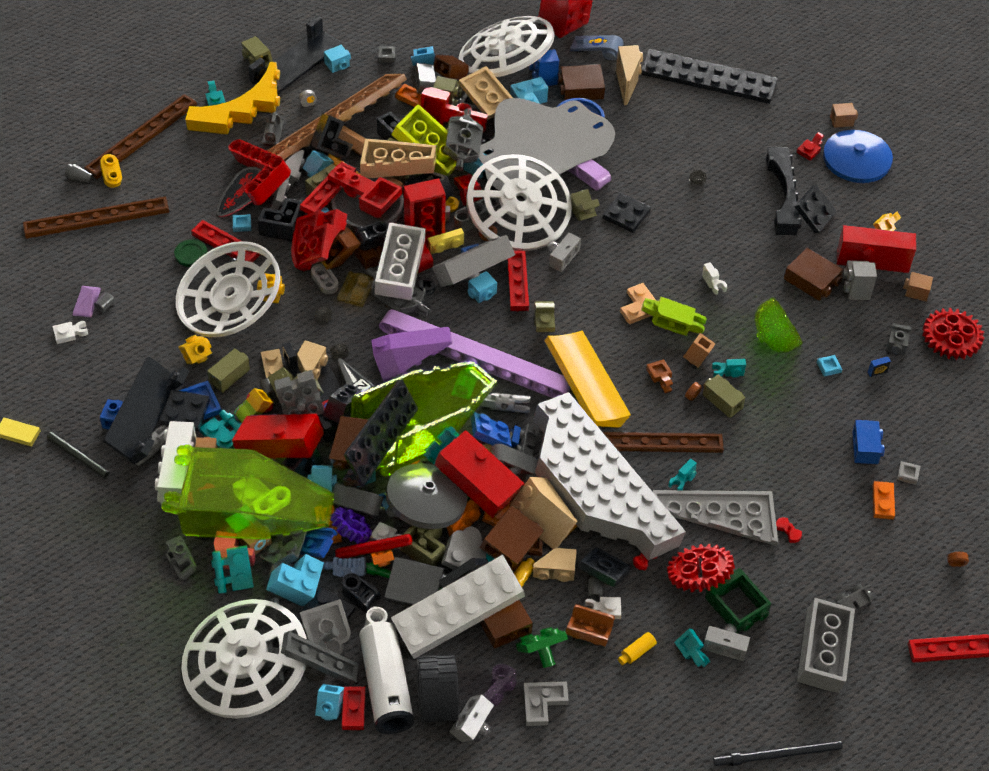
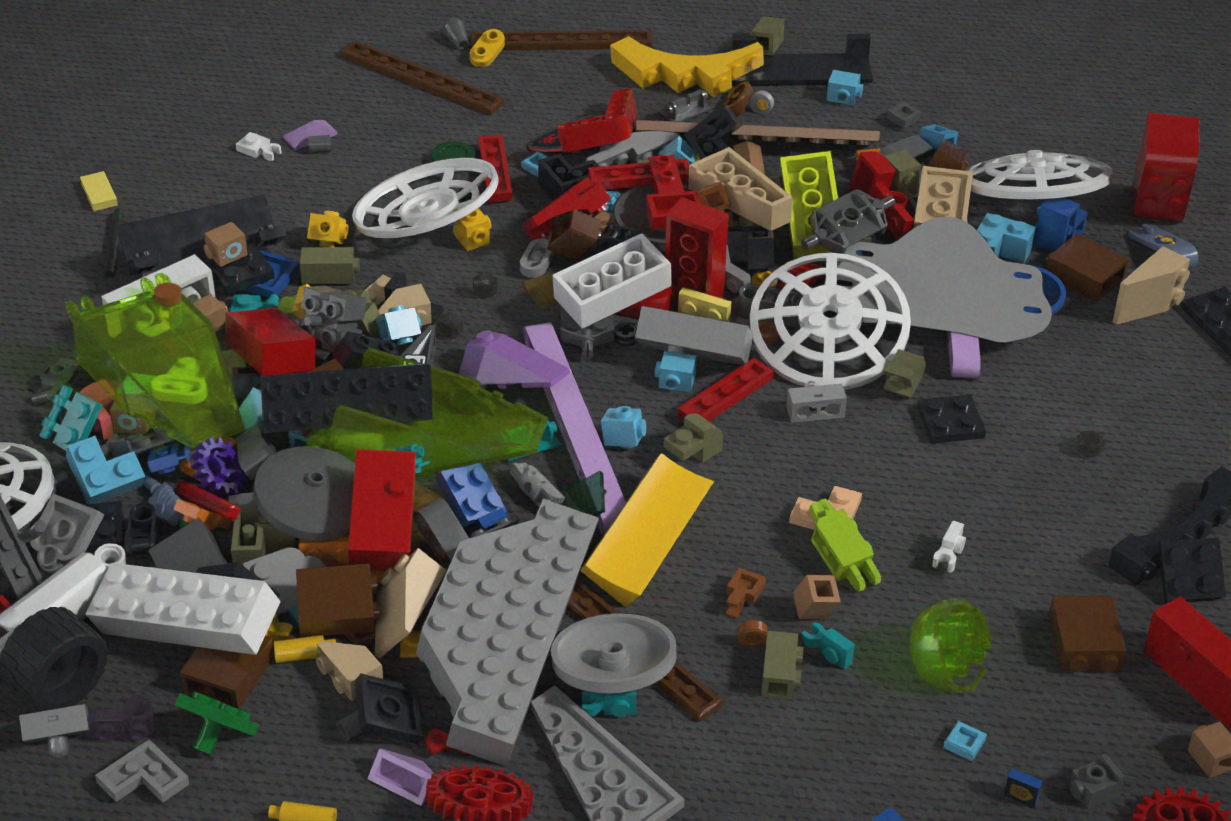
camera: 50 degrees right, 10 degrees down
teal plate [205,81,226,106] -> none
dark orange bracket [566,604,615,647] -> none
white plate [585,597,621,619] -> none
light grey brick [842,261,877,300] -> none
none -> dark orange tile [154,283,182,307]
none -> medium nougat brick [204,222,248,267]
none -> lavender slope [367,749,433,806]
none -> brick [376,305,421,346]
none -> light grey dish [551,613,677,693]
none -> clear green piece [561,471,607,517]
none -> medium azure brick [601,406,646,449]
none -> dark orange plate [698,181,731,226]
none -> reddish brown plate [723,81,754,117]

